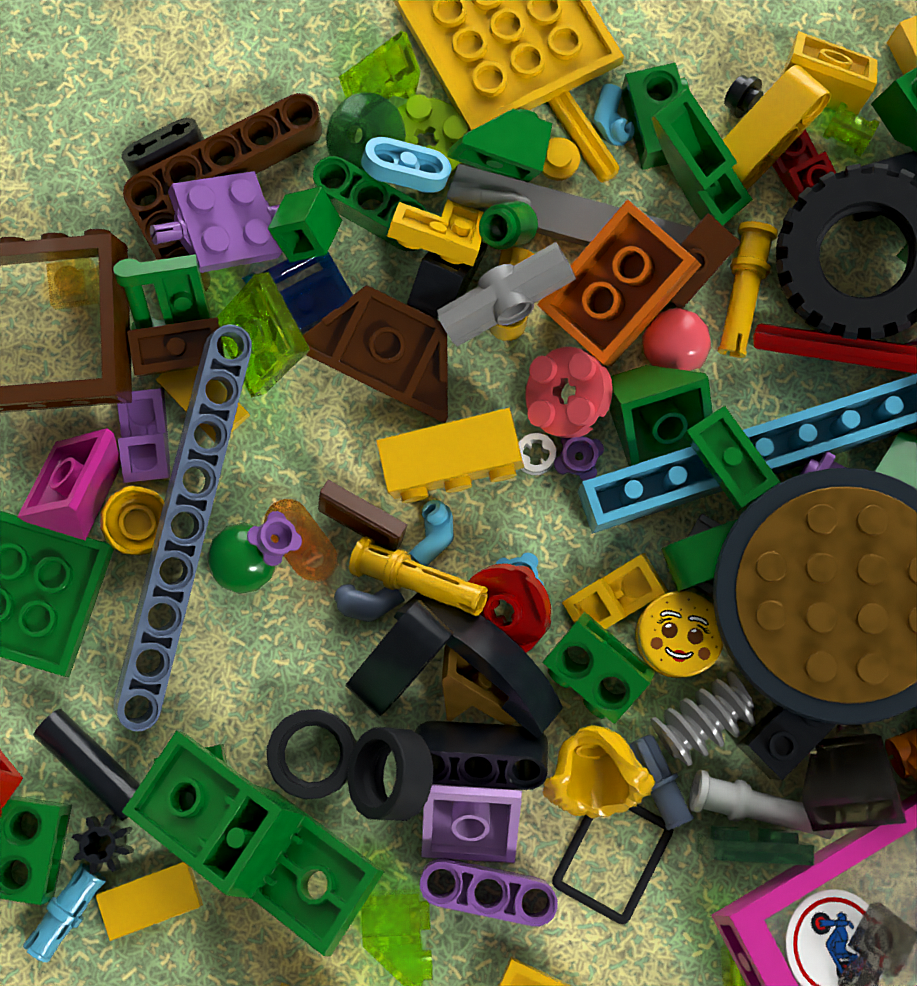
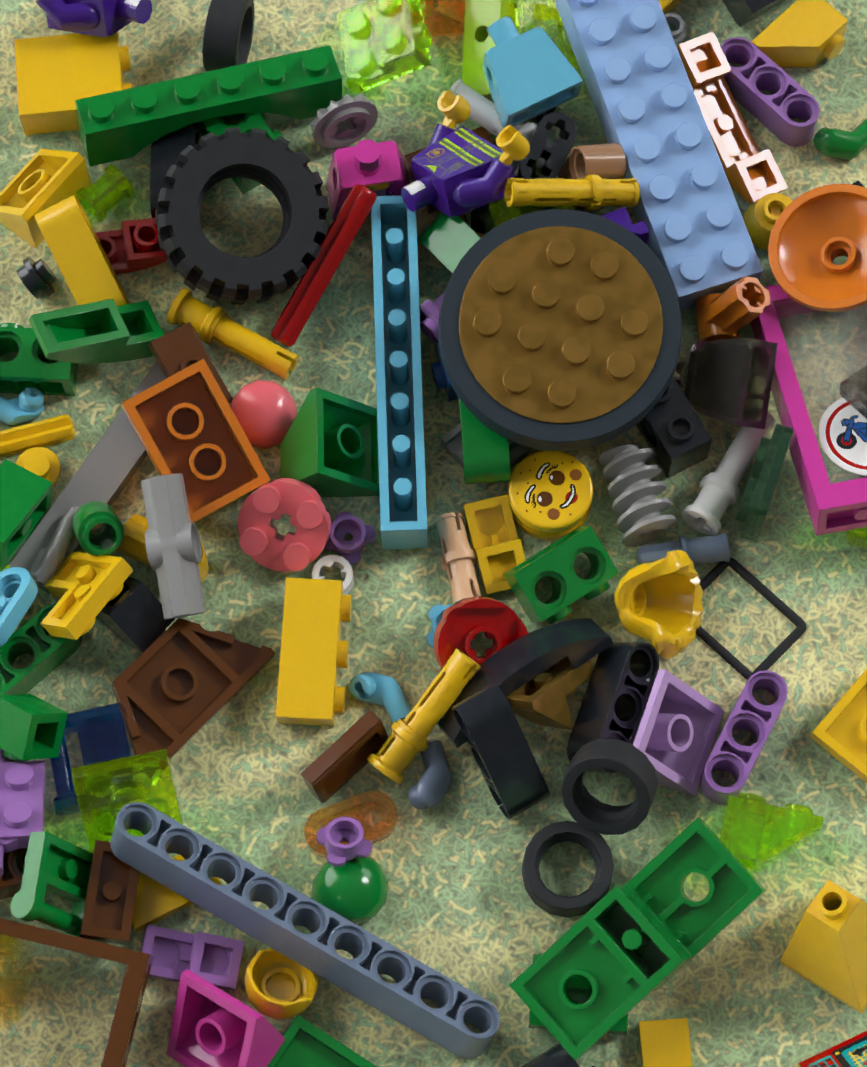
camera: 70 degrees left, 10 degrees down
green plate [684,405,780,511] -> none
none -> light nougat pin [435,512,482,605]

